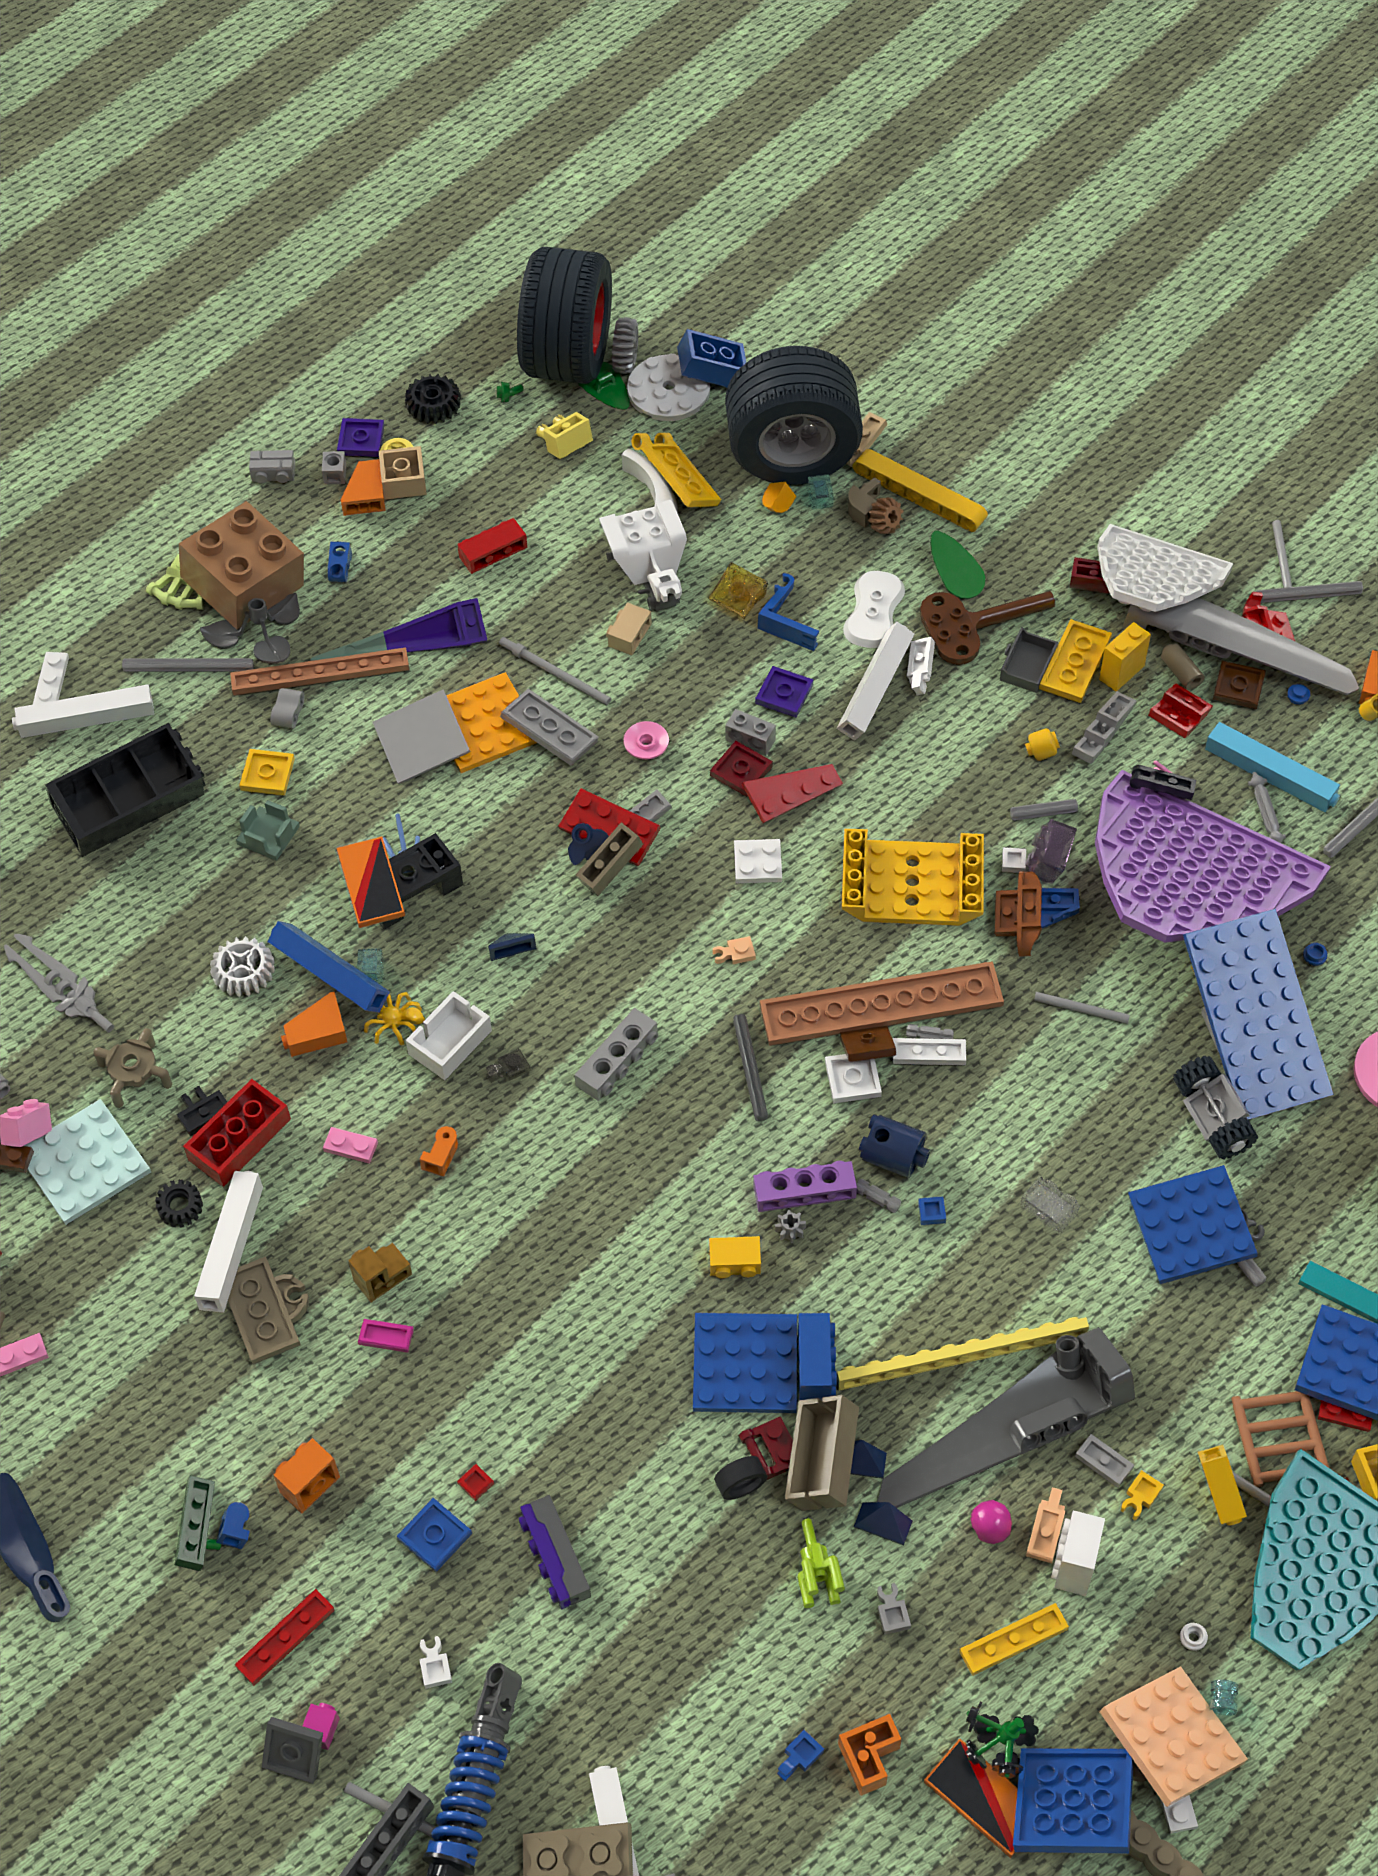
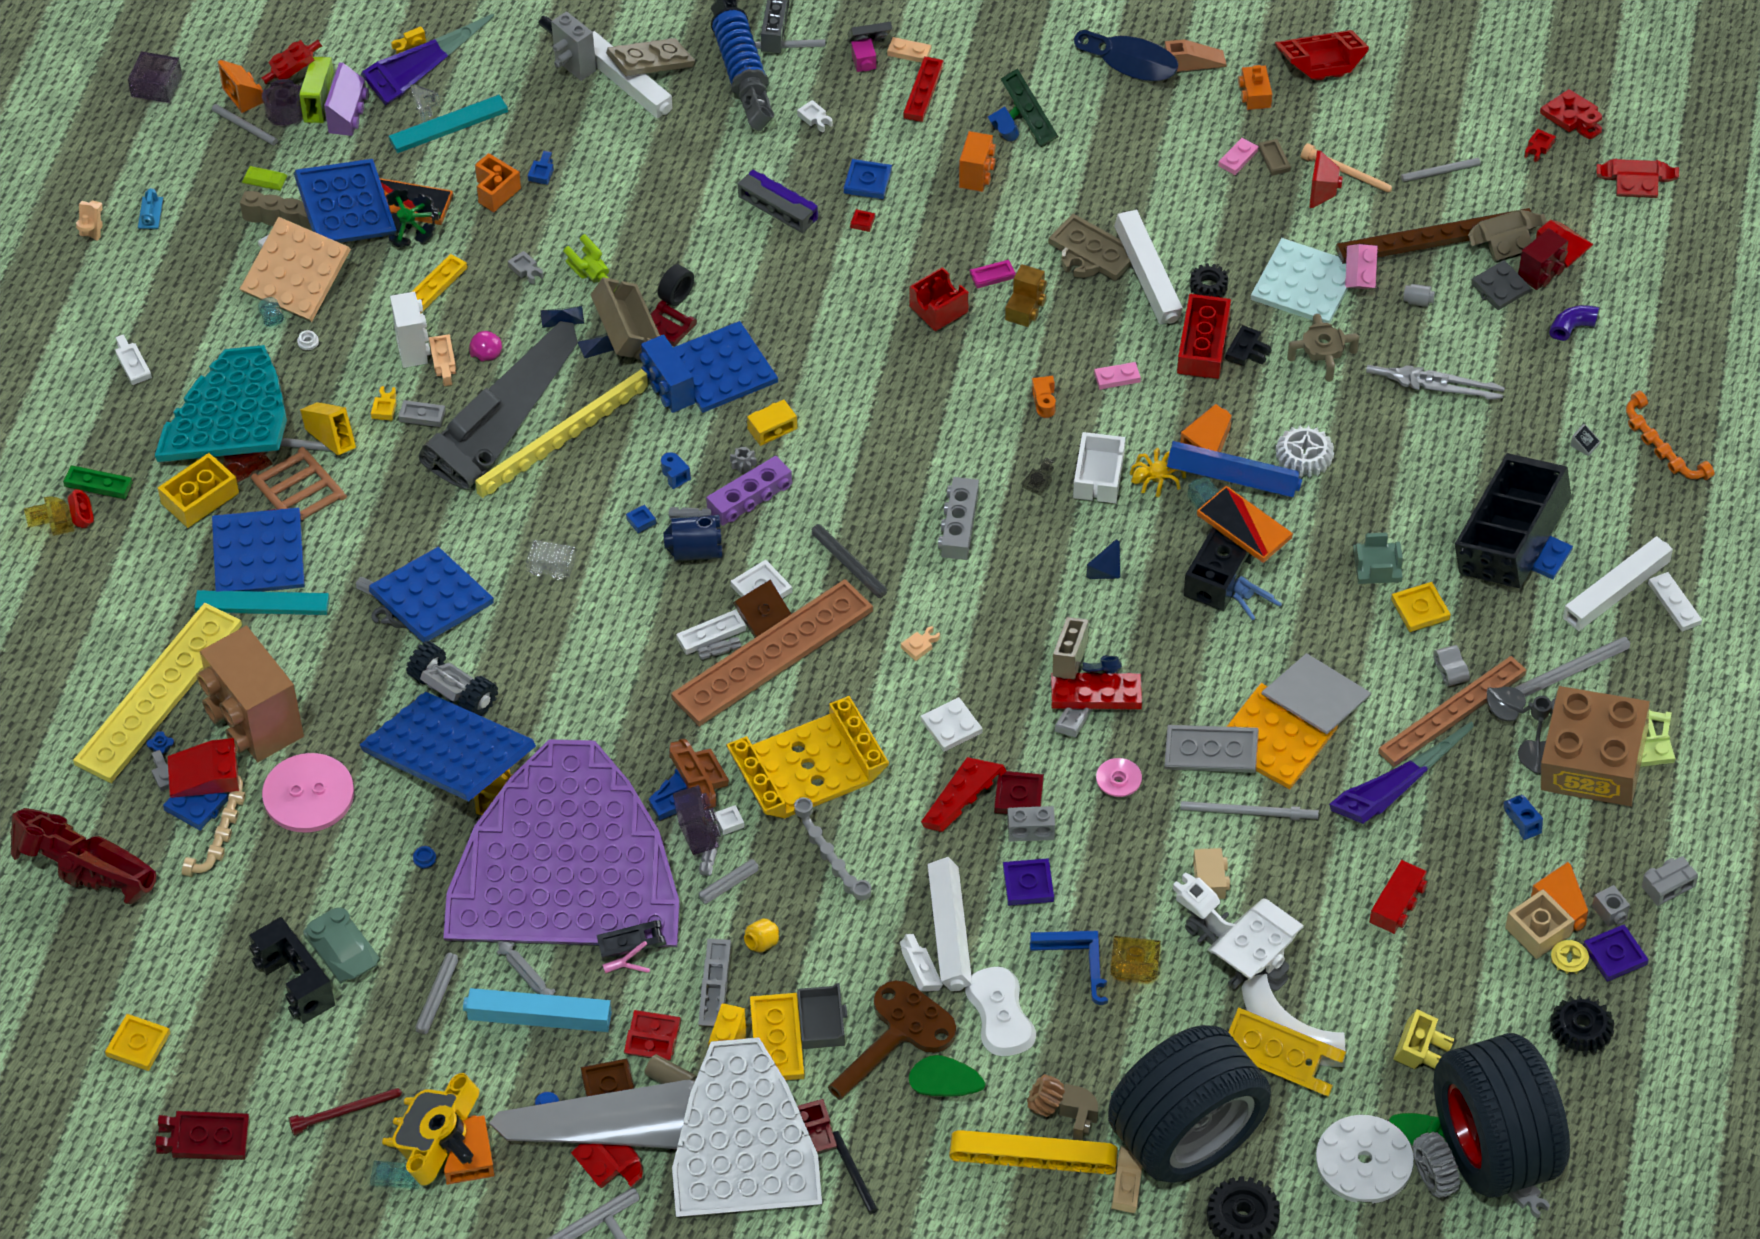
camera: 150 degrees right, 5 degrees down
blue brick [677,329,746,388] -> none
light grey bar [1034,992,1130,1024] -> none
none -> blue leg [661,452,691,489]
none -> light grey bar [794,797,871,901]
none -> black bar [833,1131,878,1214]
none -> light nougat plate [887,37,931,63]
none -> red piece [909,267,969,332]

